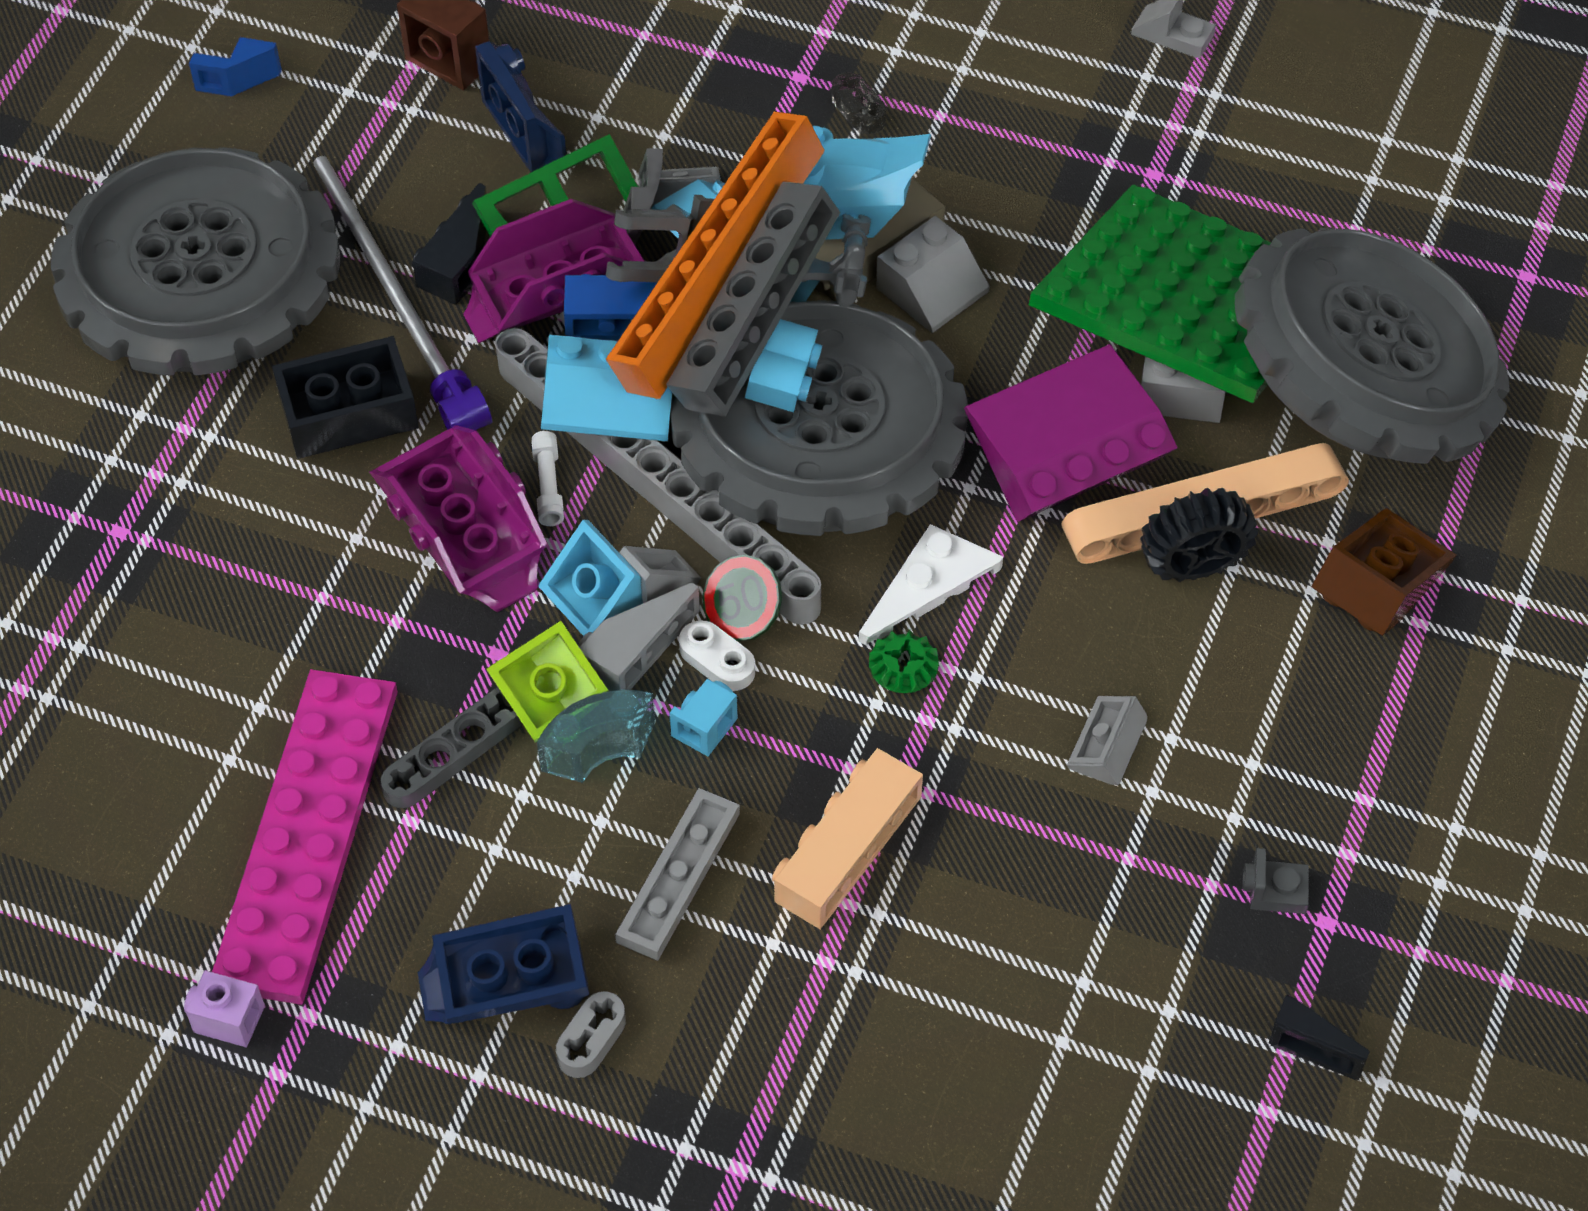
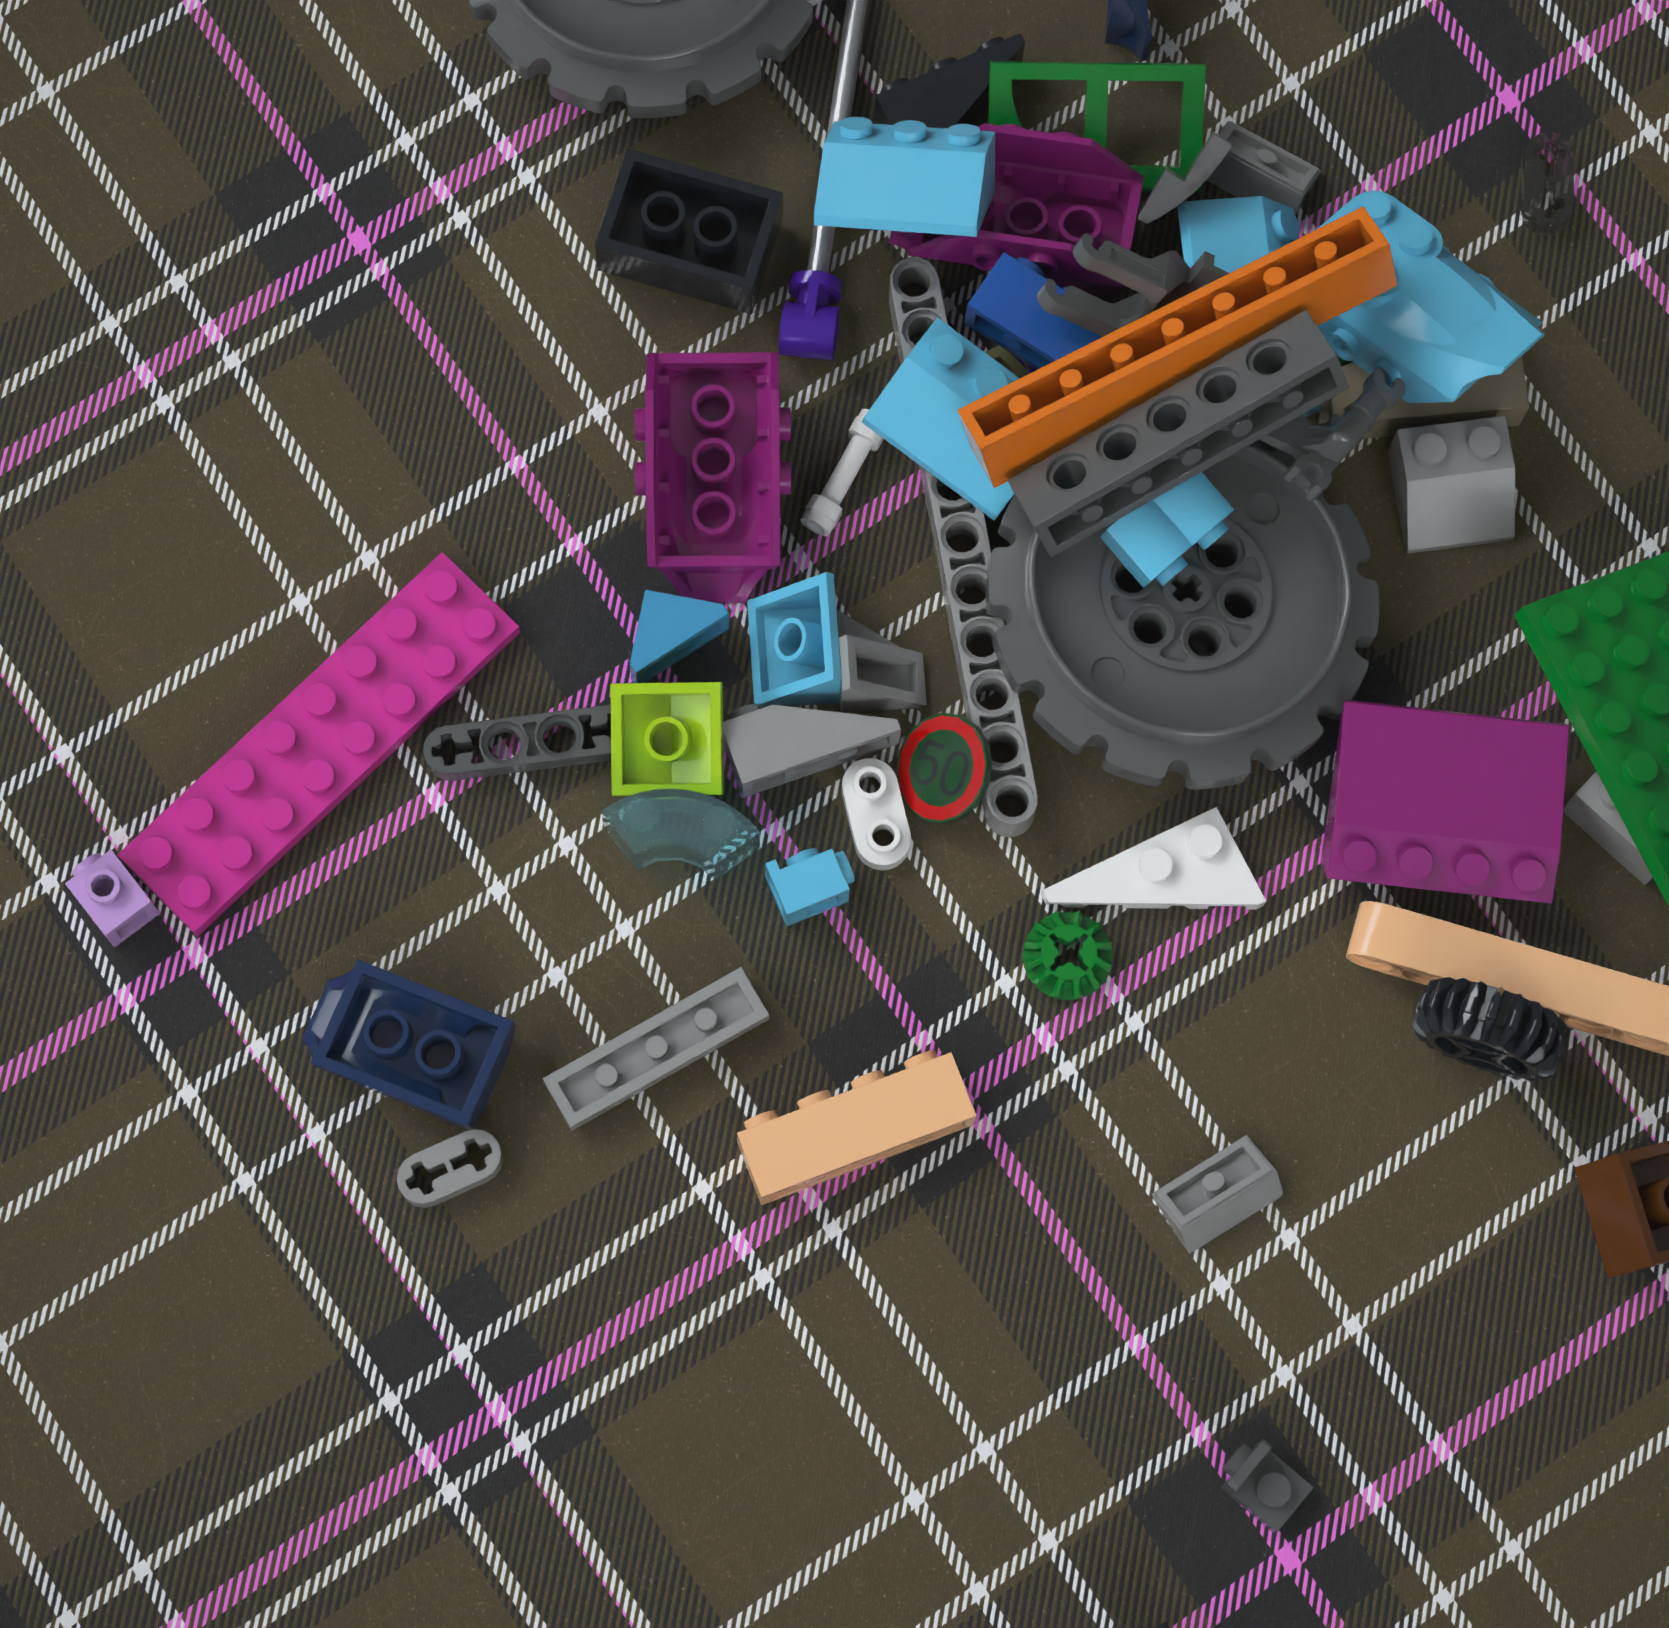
camera: 30 degrees right, 20 degrees up
none -> dark azure slope [630,590,729,683]
none -> medium azure slope [814,117,995,237]

